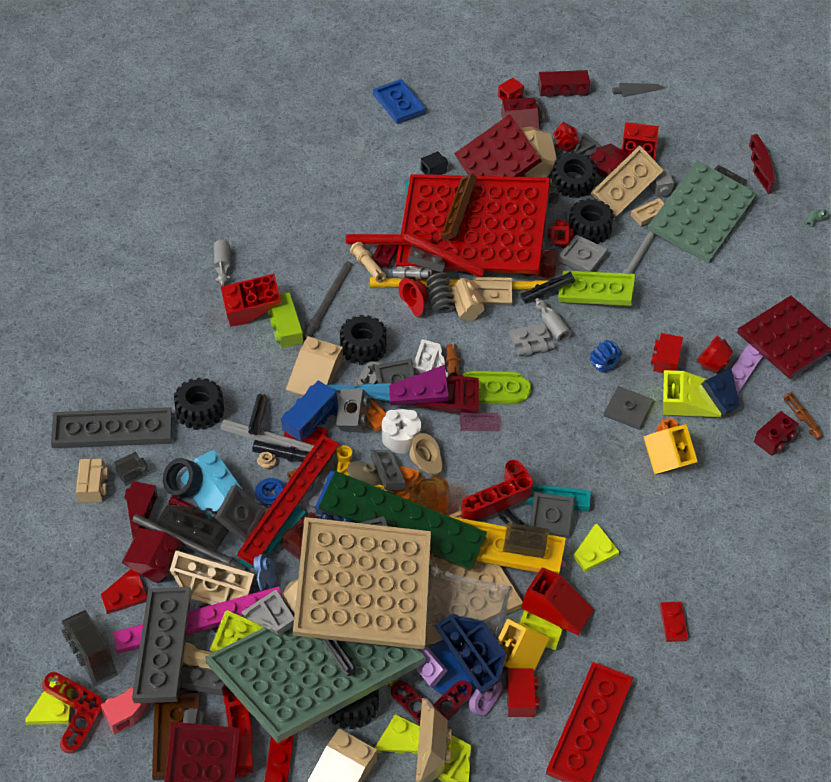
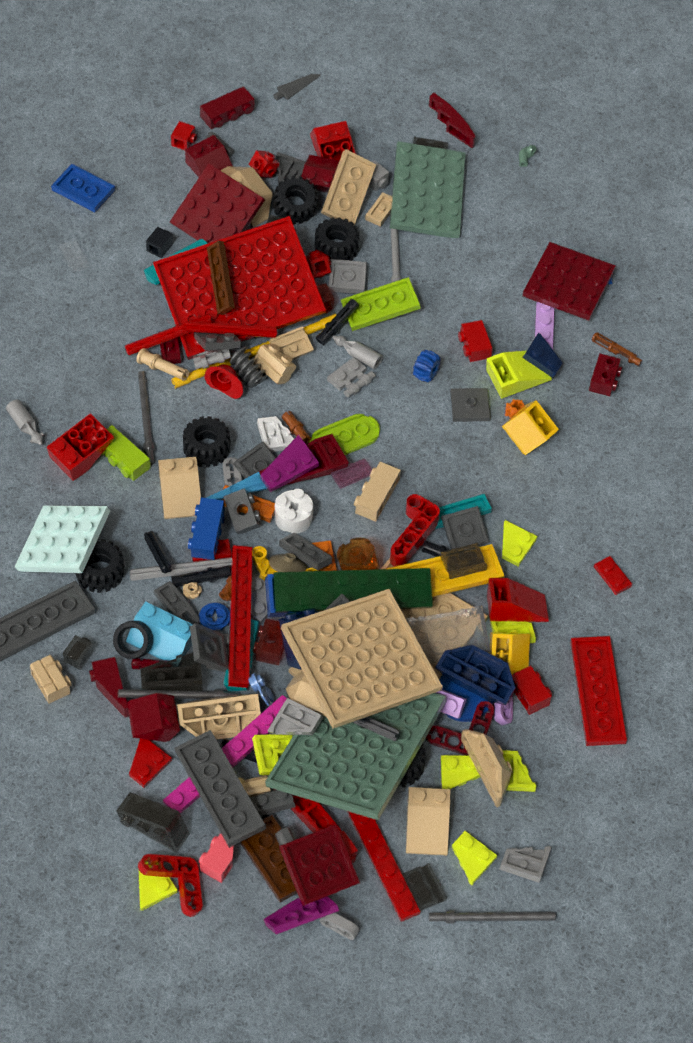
camera: 30 degrees left, 5 degrees up
tan piece [409,433,442,474] -> none
red cone [696,335,733,373] -> none
none -> light aqua plate [15,506,110,573]
none -> dark grey hinge [154,581,200,624]
none -> tan brick [354,462,401,522]

